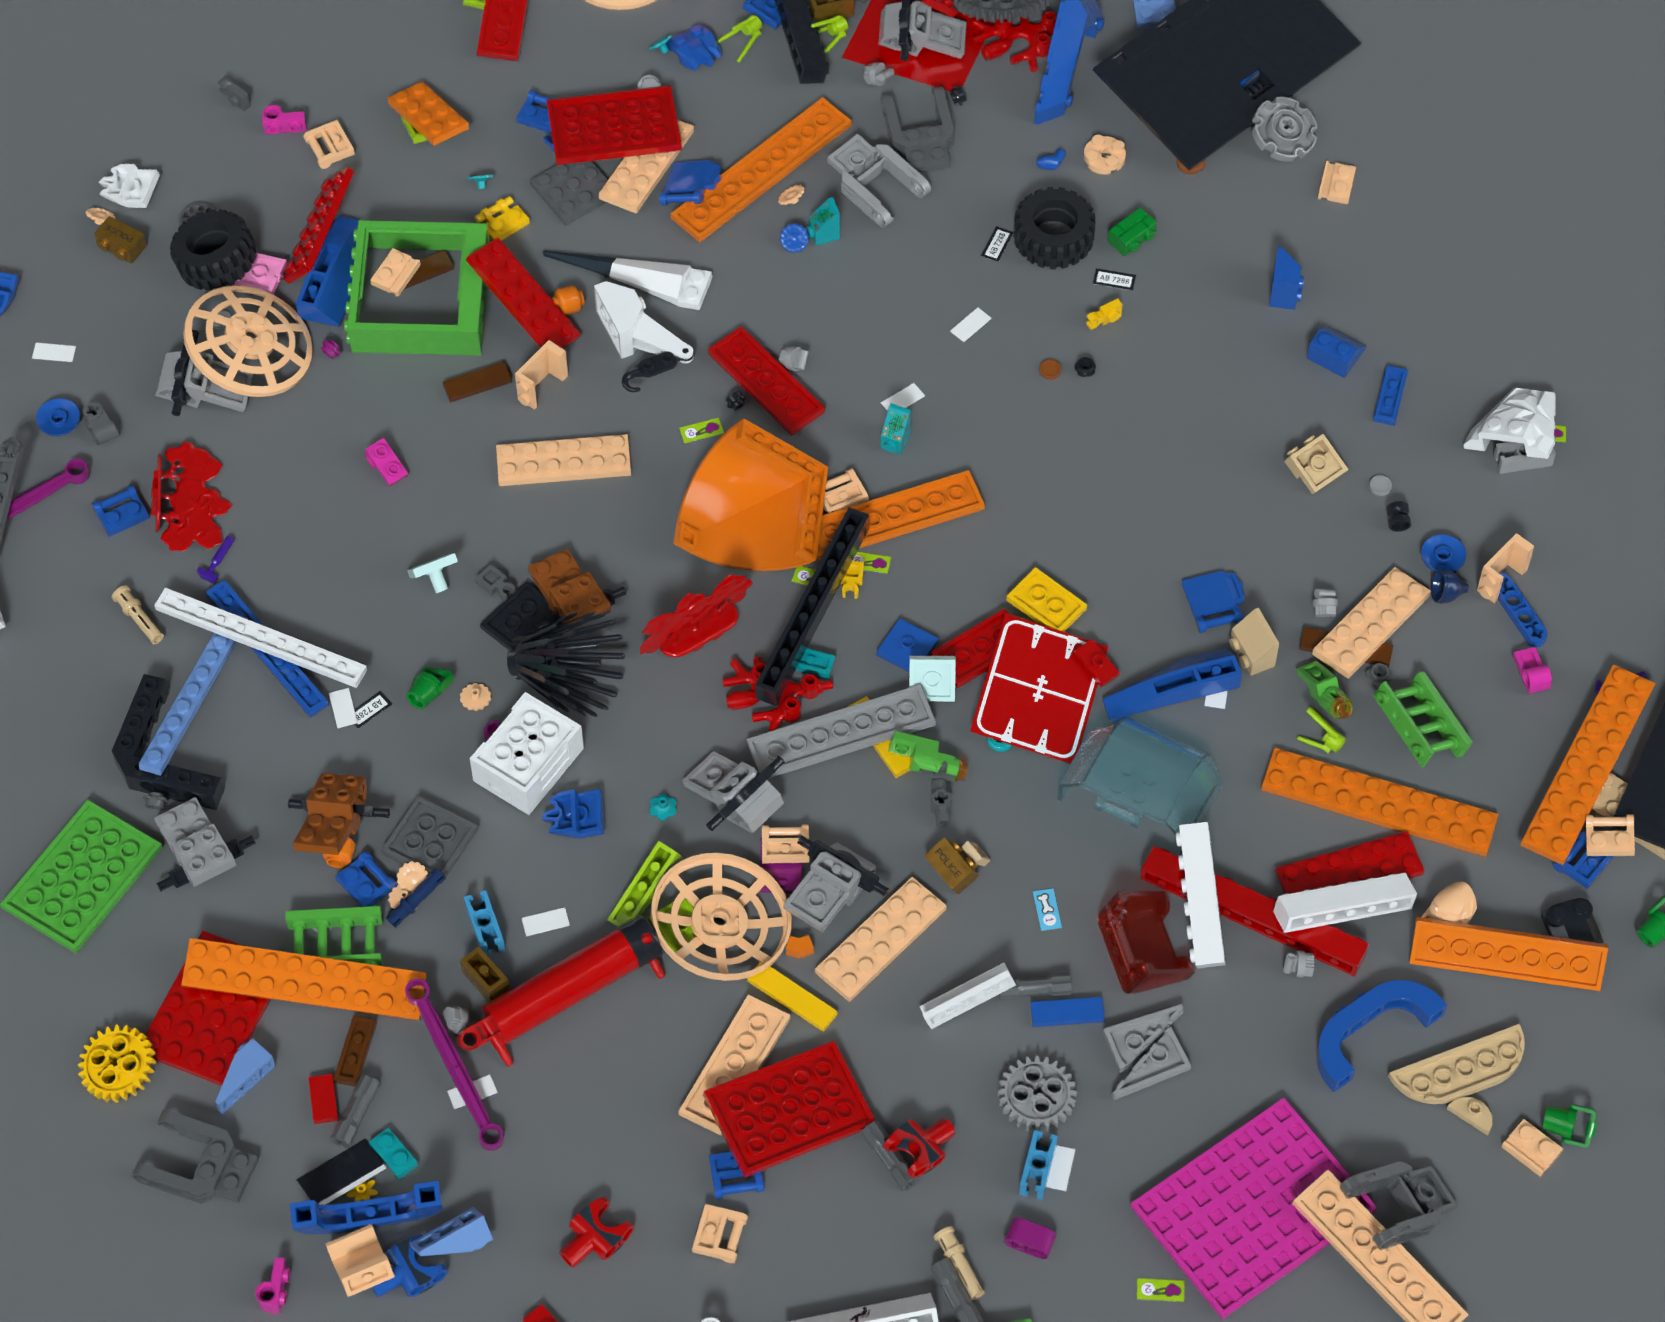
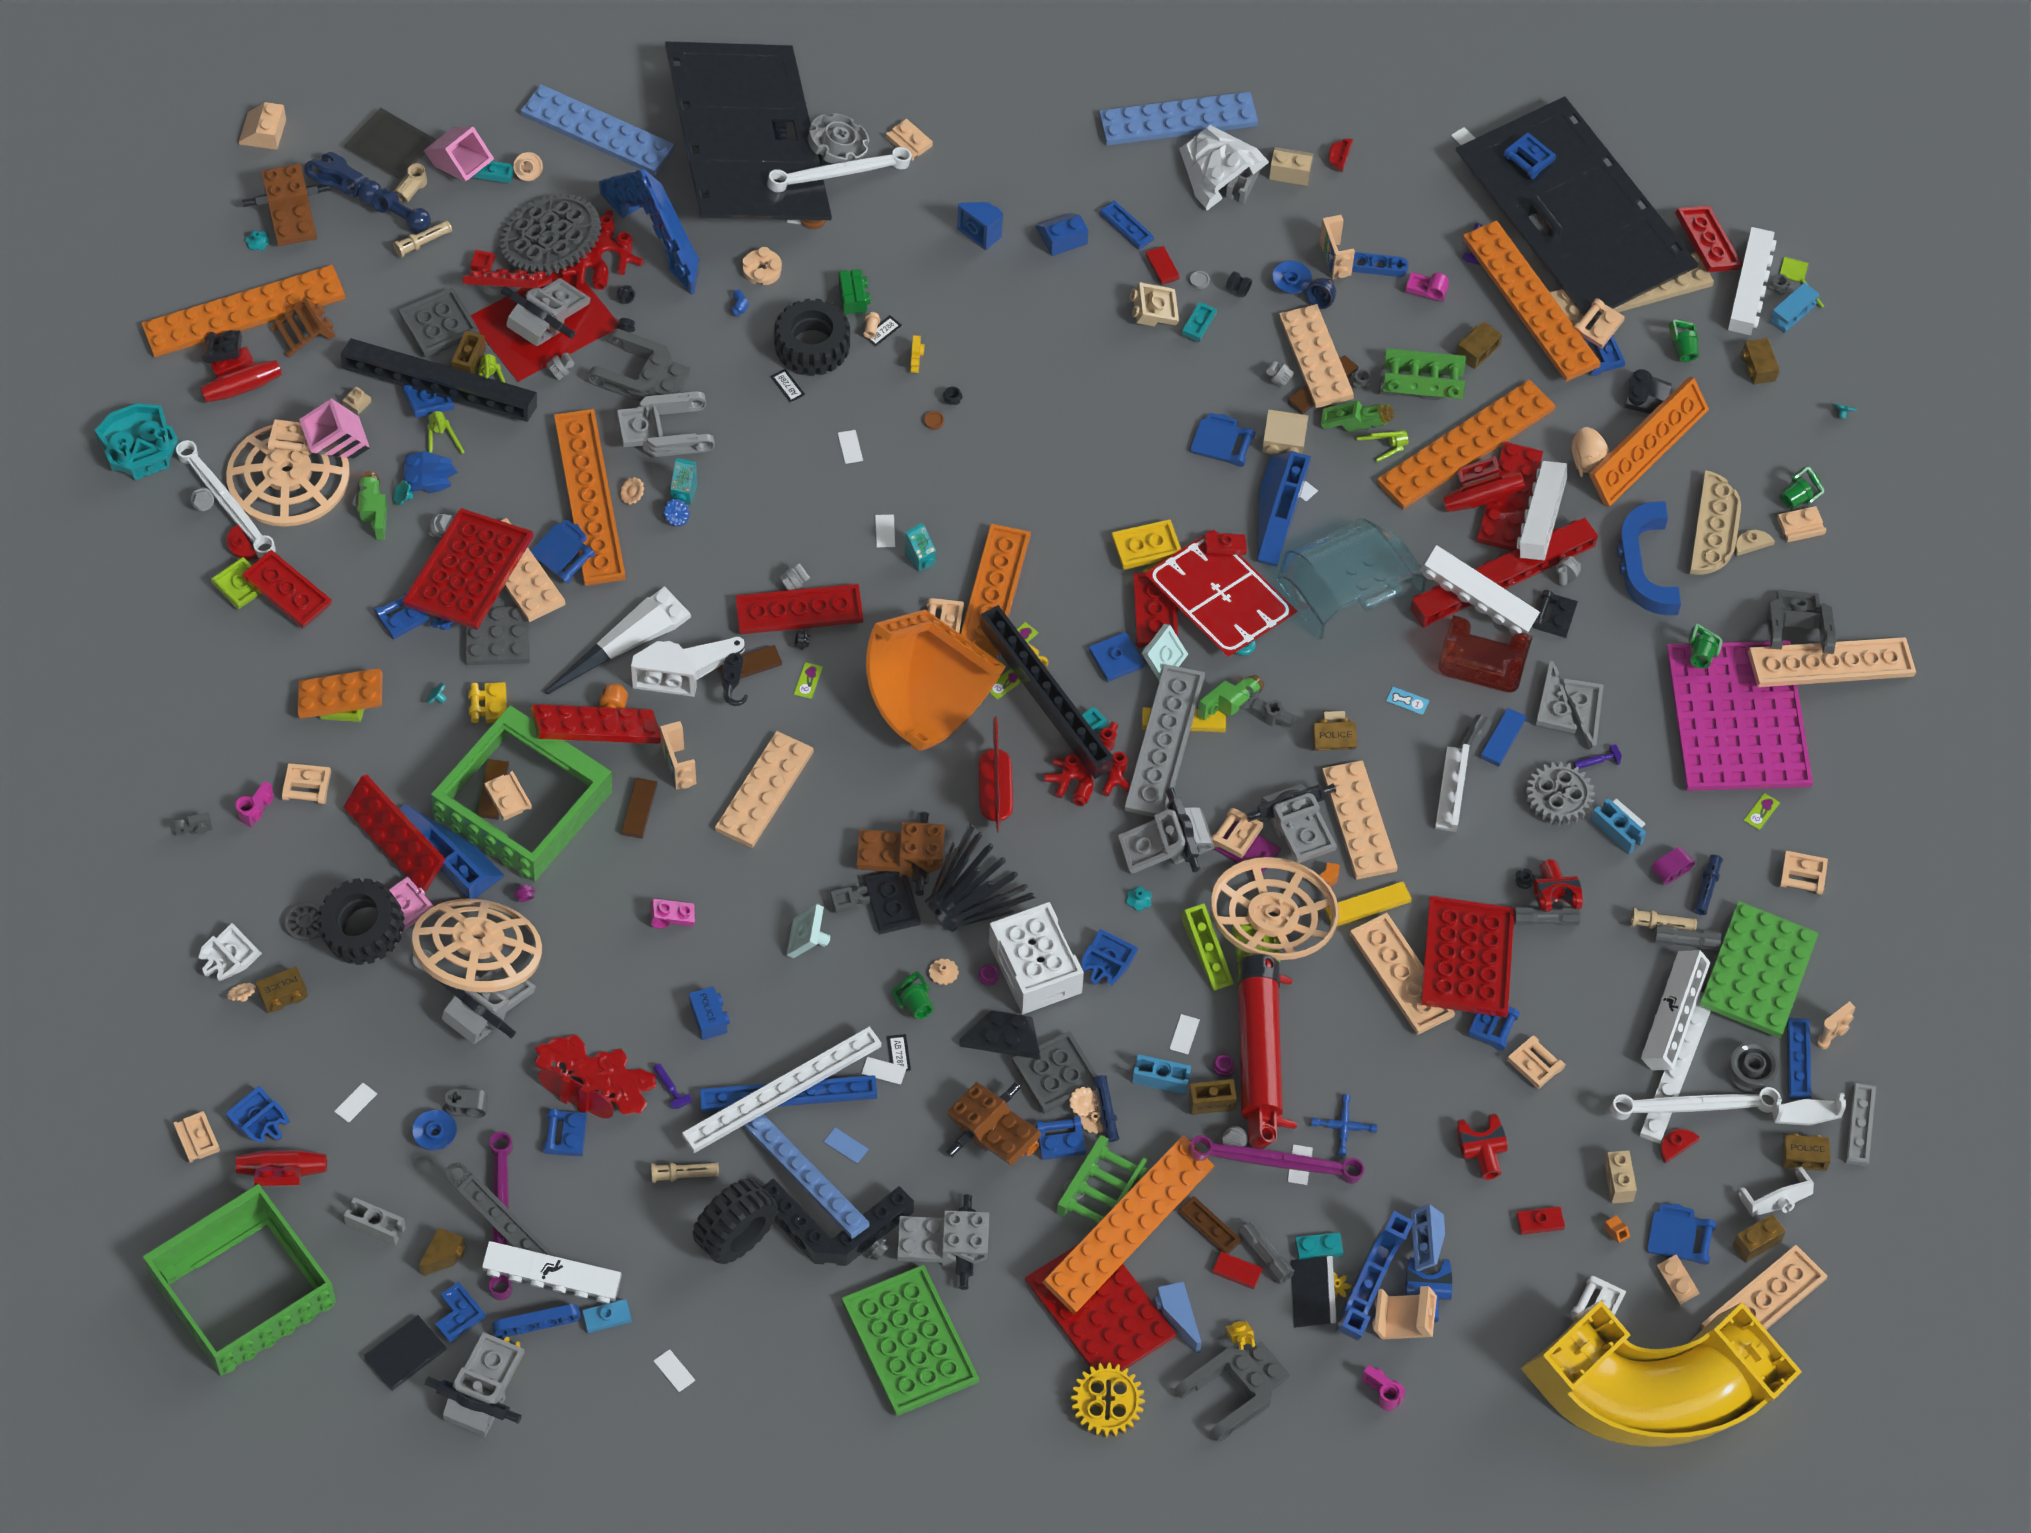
camera: 60 degrees left, 0 degrees up
none -> bright green plate [352,471,387,540]
none -> black plate [617,285,635,304]
none -> blue brick [689,986,730,1040]
none -> black tyre [693,1179,778,1264]
none -> reddish brown tile [716,645,782,679]
none -> white piece [767,147,912,192]
none -> medium blue sticker [824,1127,869,1164]
none -> light nougat pin [864,312,881,339]
none -> black wing [959,1010,1041,1060]
none -> medium blue plate [1099,92,1258,146]
none -> red tile [1146,246,1180,285]
none -> teal plate [1182,302,1217,342]
none -> magenta plate [1213,1055,1235,1076]
none -> yellow plate [1225,1321,1255,1350]
none -> tan slope [1269,147,1314,186]
none -> blue piece [1311,1094,1377,1157]
none -> red plate [1328,138,1353,172]
none -> red plate [1443,456,1526,512]
none -> pearl gold brick [1457,321,1502,369]
none -> black plate [1515,869,1536,889]
none -> black plate [1532,590,1578,638]
none -> dark purple piece [1573,744,1622,769]
none -> green piece [1688,624,1723,669]
none -> dark blue pin [1694,854,1723,915]

